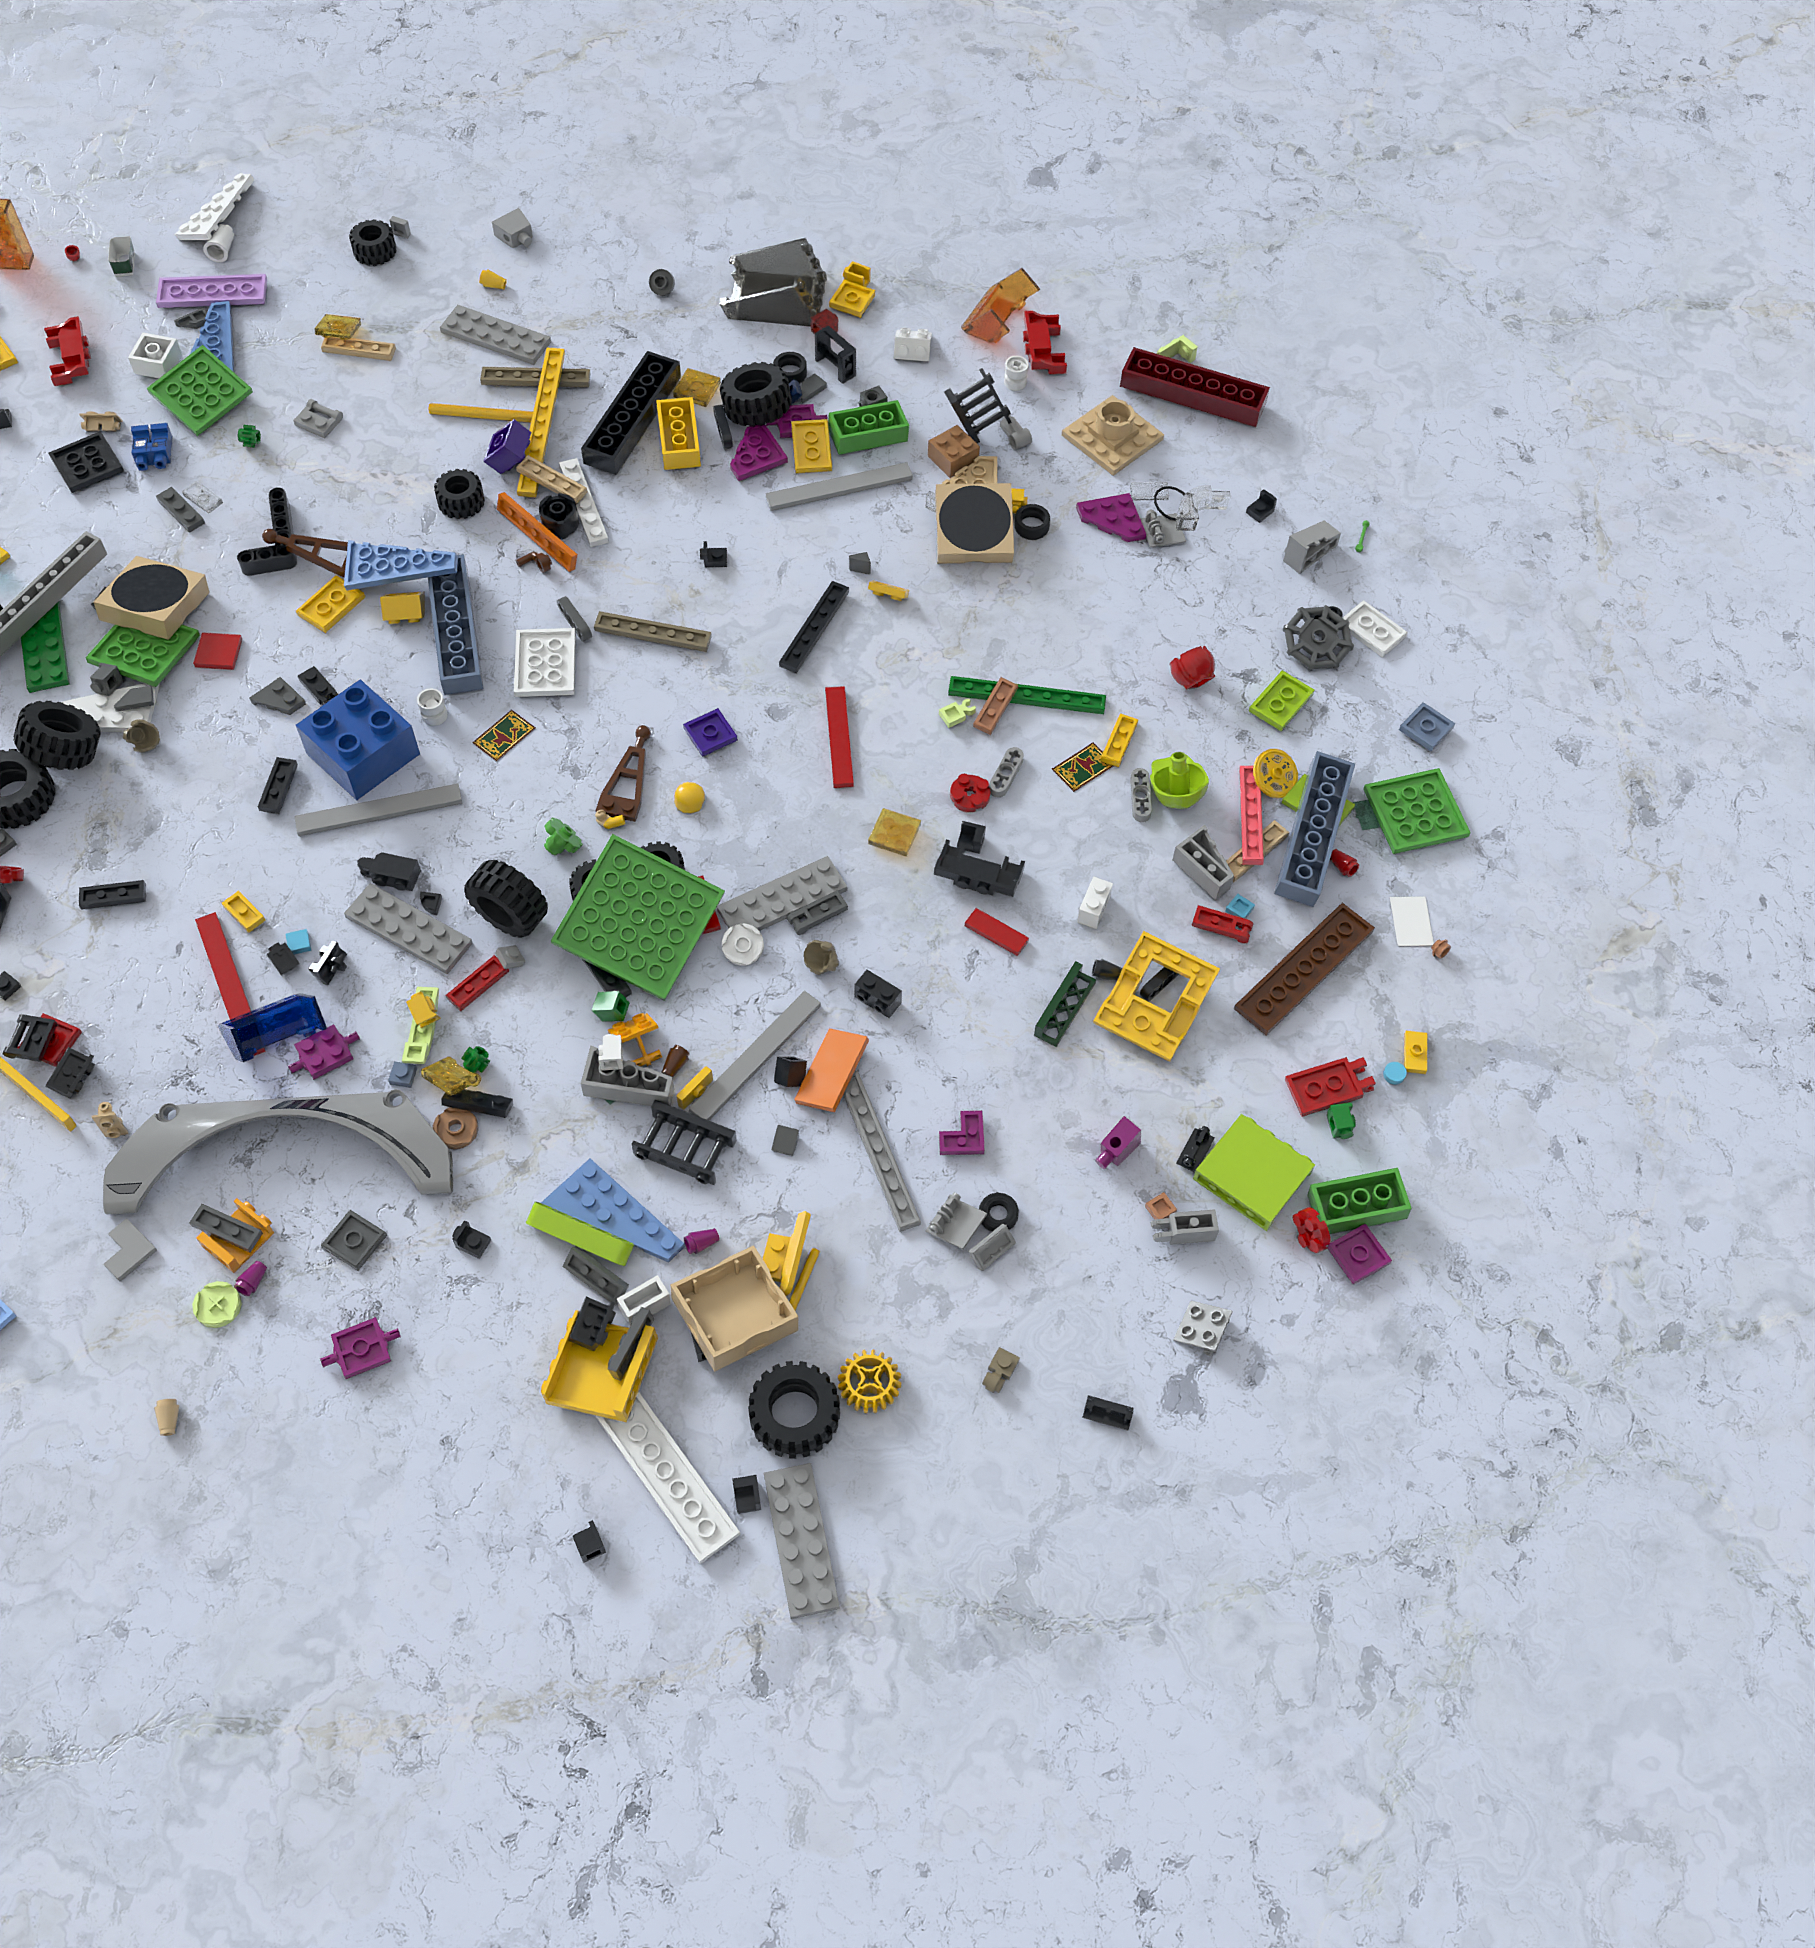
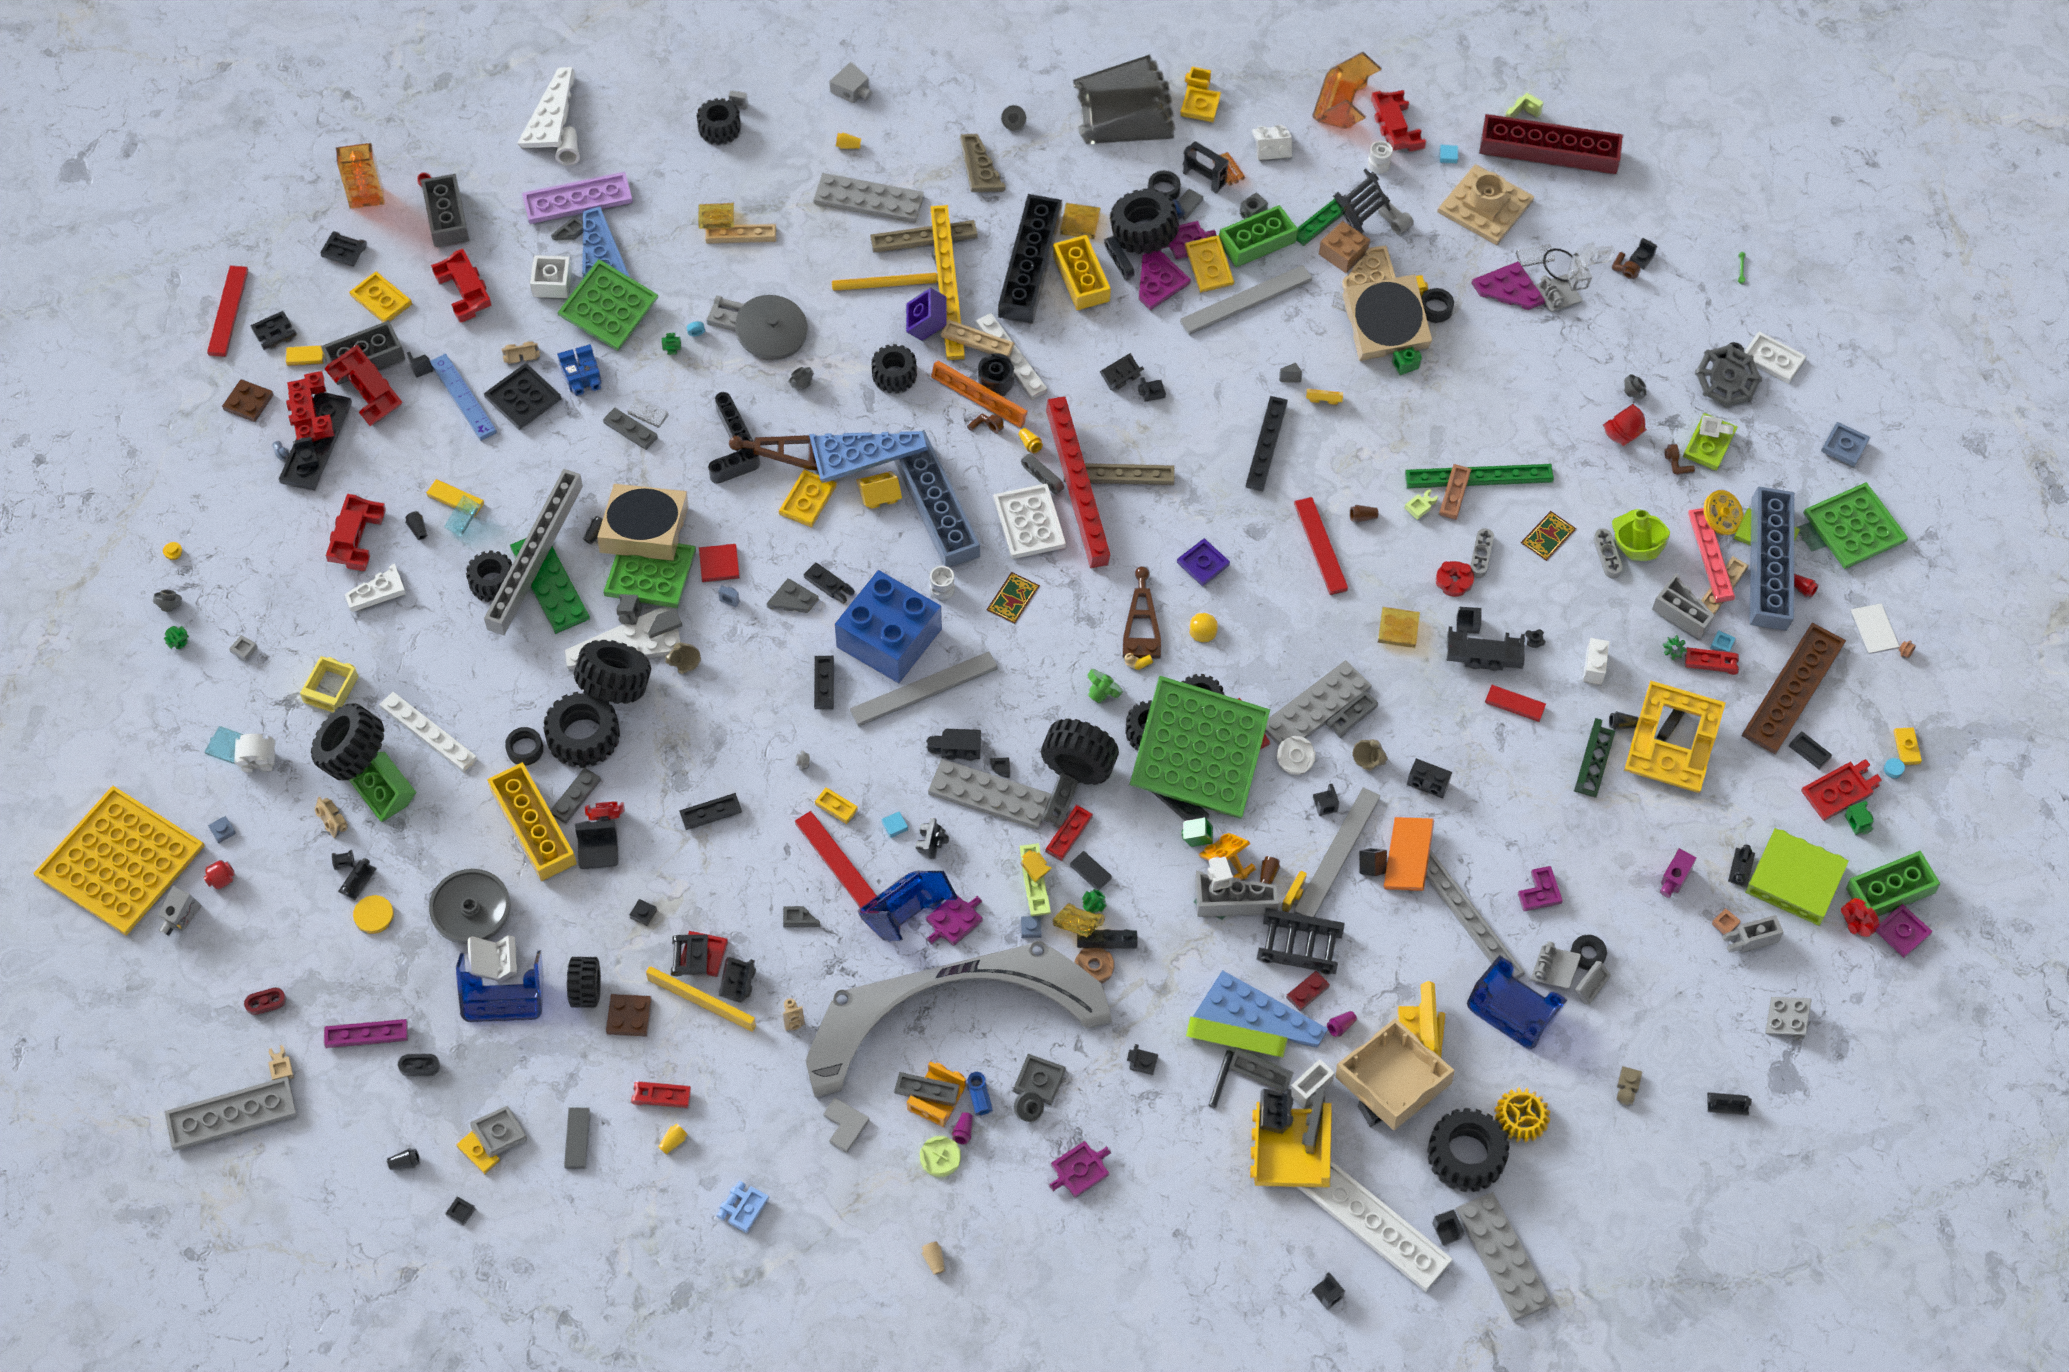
camera: 10 degrees left, 0 degrees up
white piece [108,236,135,277] -> none
black bracket [267,942,300,976] -> none
light grey plate [495,945,525,969] -> none
dark grey slope [771,1125,799,1156] -> none
clear red brick [811,308,839,334] -> none
yellow tile [1100,713,1139,767] -> none
light grey wedge [1283,520,1341,574] -> none
none -> dark grey brick [421,173,469,247]
none -> medium blue tile [430,353,497,441]
none -> medium azure tile [686,321,705,337]
none -> sand blue plate [718,585,740,607]
none -> dark grey dish [735,295,808,360]
none -> dark grey tile [783,906,820,927]
none -> dark grey plate [788,367,814,389]
none -> light grey plate [795,750,810,770]
none -> dark tan wing [960,134,1006,192]
none -> blue piece [967,1072,993,1116]
none -> dark grey plate [1014,1091,1044,1122]
none -> yellow cone [1018,428,1043,453]
none -> dark grey plate [1042,772,1079,829]
none -> red brick [1046,396,1111,568]
none -> black tile [1070,851,1112,890]
none -> black bracket [1100,353,1144,390]
none -> black bar [1209,1050,1234,1108]
none -> clear orange tile [1212,152,1245,186]
none -> dark red plate [1286,971,1330,1012]
none -> green tile [1296,199,1343,246]
none -> black panel [1313,783,1339,816]
none -> reddish brown cone [1350,504,1379,523]
none -> green brick [1392,347,1422,375]
none -> medium azure tile [1440,145,1458,164]
none -> clear blue windscreen [1467,955,1568,1049]
none -> black plate [1525,629,1546,648]
none -> reddish brown plate [1612,252,1641,279]
none -> dark grey plate [1624,374,1647,400]
none -> green gear [1662,635,1687,660]
none -> reddish brown plate [1664,444,1695,474]
none -> white plate [1699,415,1734,437]
none -> black tile [1789,731,1832,770]

